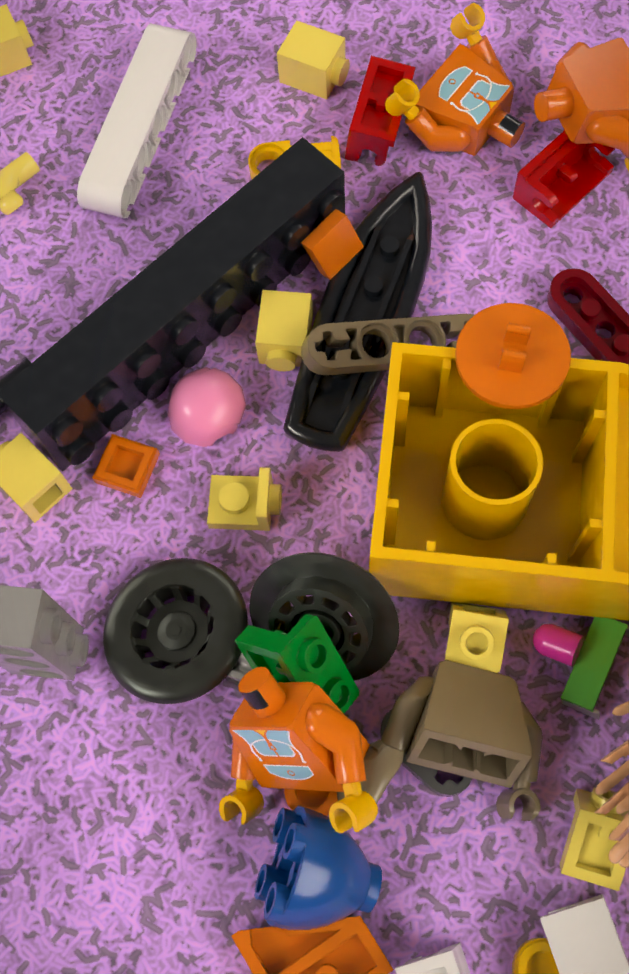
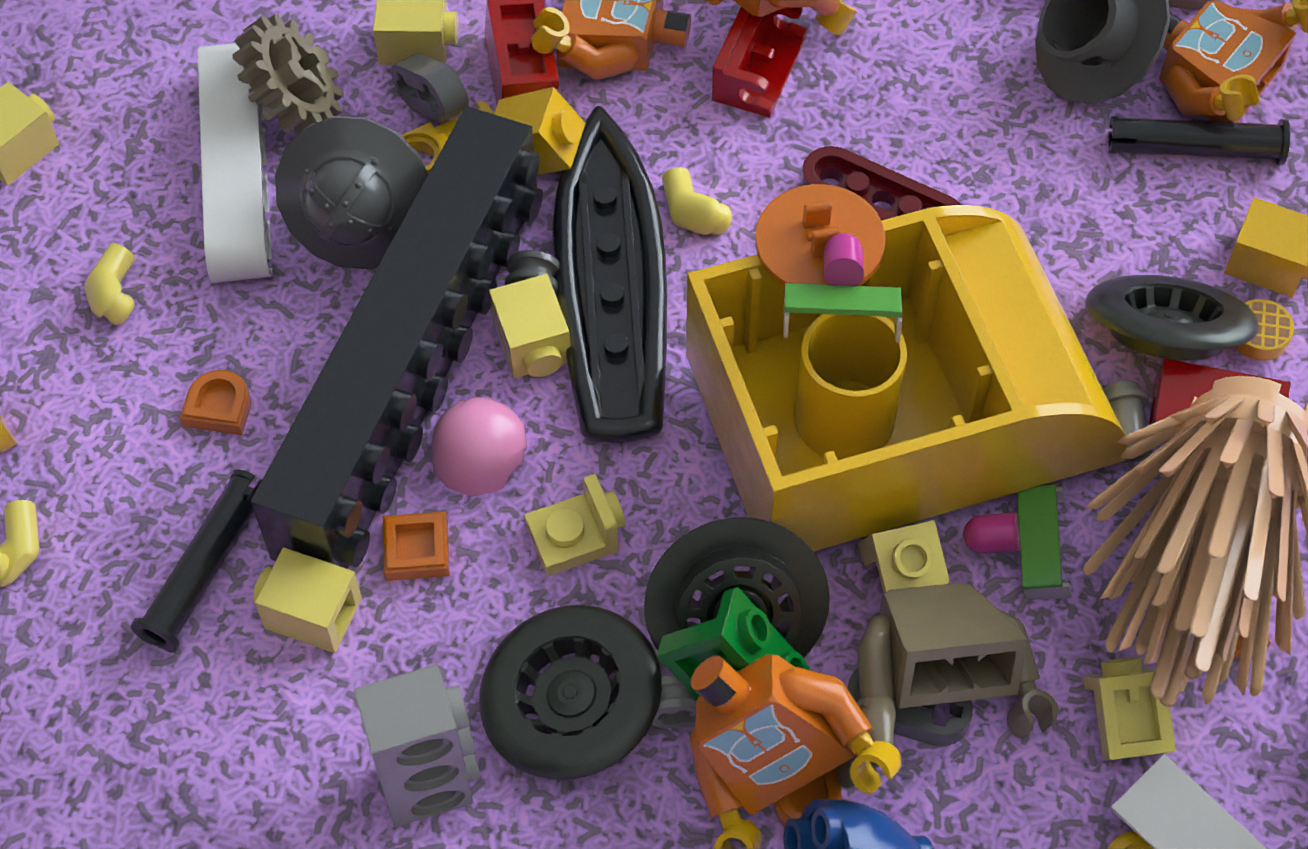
camera: 30 degrees left, 10 degrees down
orange tile [301,209,364,280] -> none
dark tan beam [301,314,474,375] -> none
none -> orange tile [180,370,251,435]
none -> dark tan gear [232,14,344,135]
none -> dark grey helmet [275,116,428,270]
none -> dark grey beam [391,53,469,123]
none -> yellow brick [494,87,586,175]
none -> dark grey bush [505,250,559,296]
none -> light yellow arm [662,167,732,235]
none -> bright green piece [783,233,902,343]

